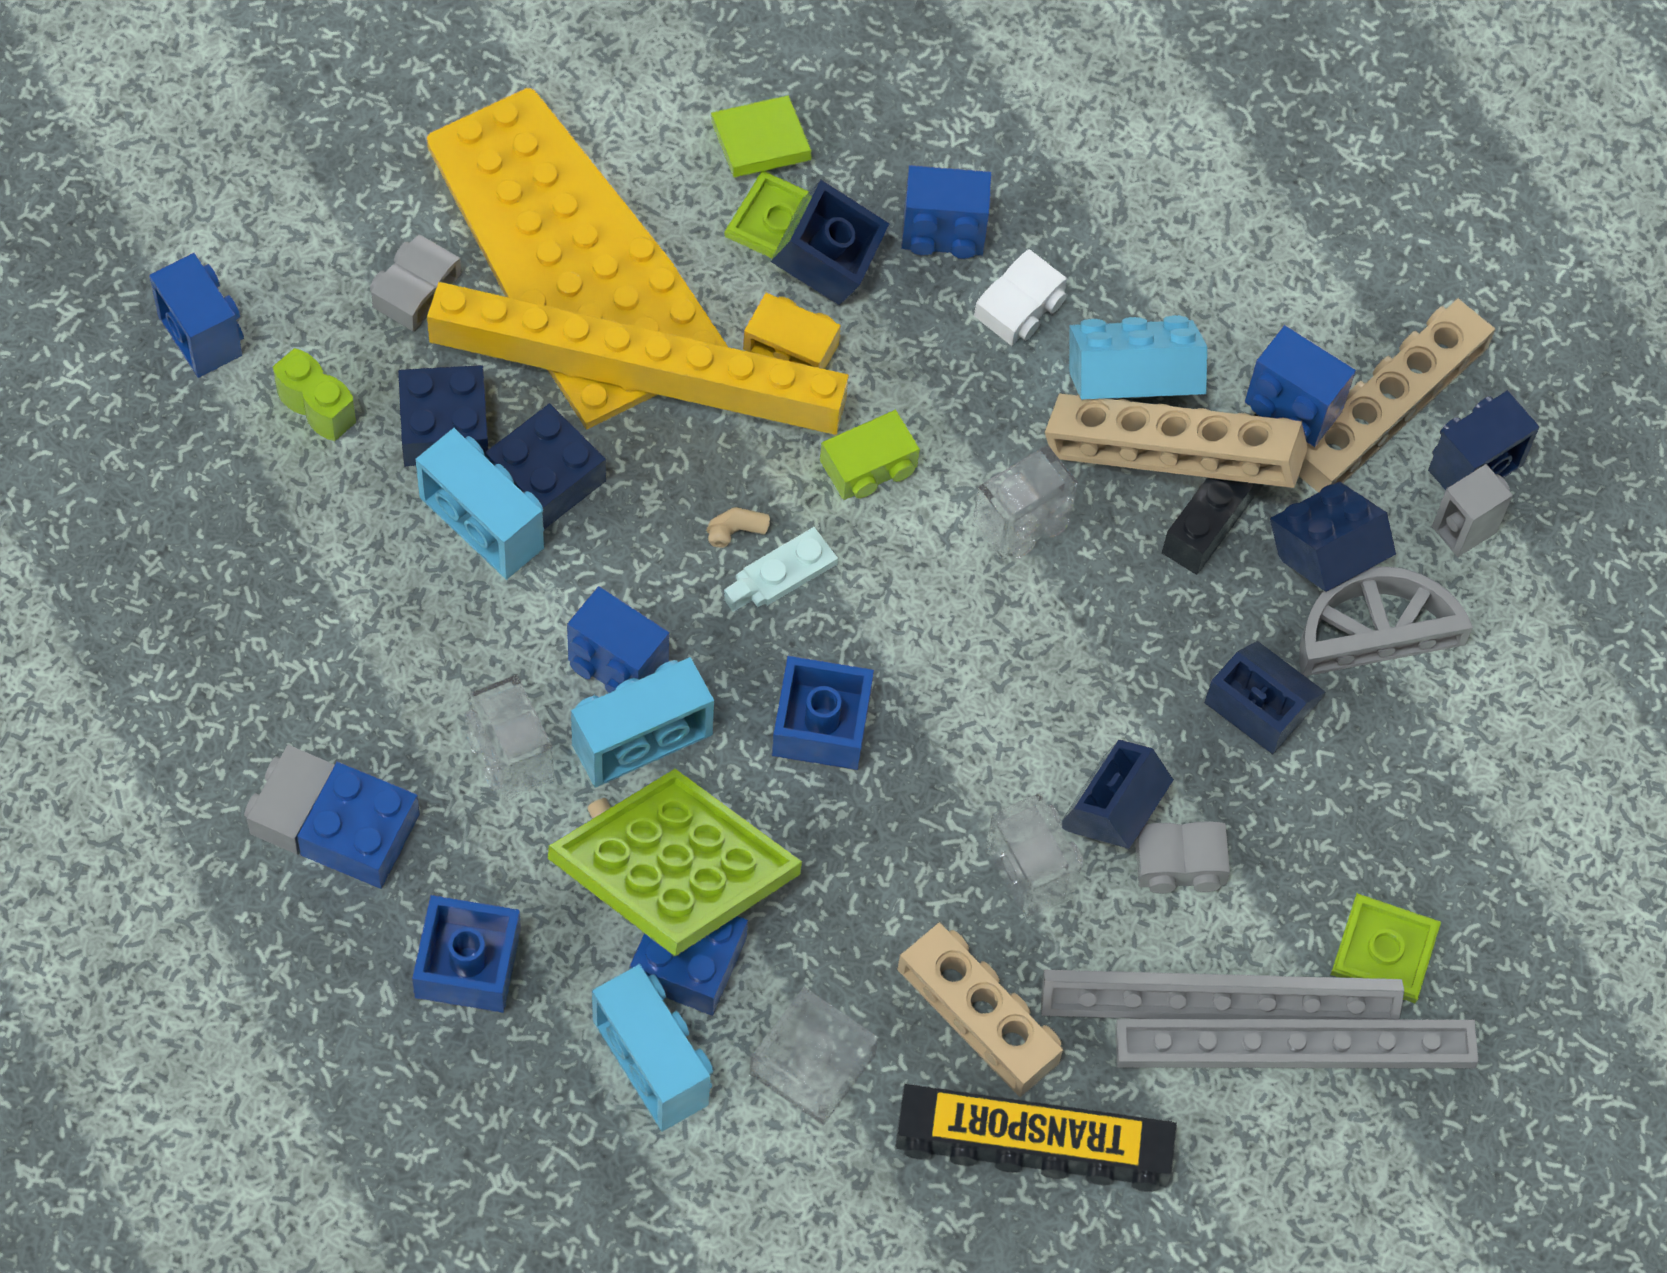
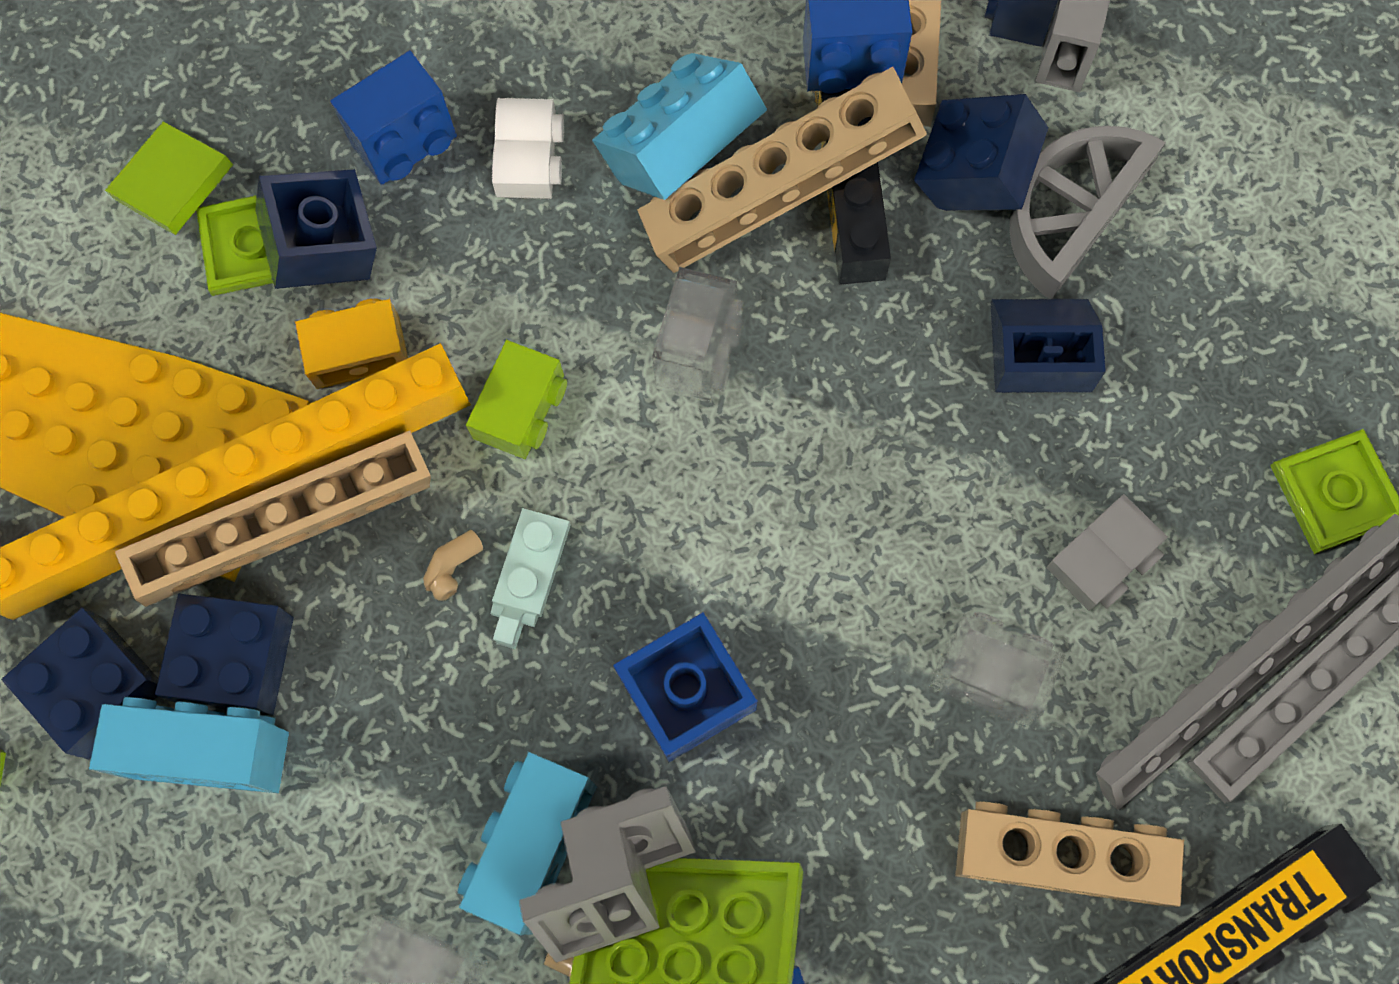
camera: 30 degrees left, 10 degrees up
blue brick [567,586,669,693] -> none
dark blue slope [1059,740,1174,849] -> none
none -> tan brick [114,431,431,607]
none -> light grey bracket [519,786,696,963]

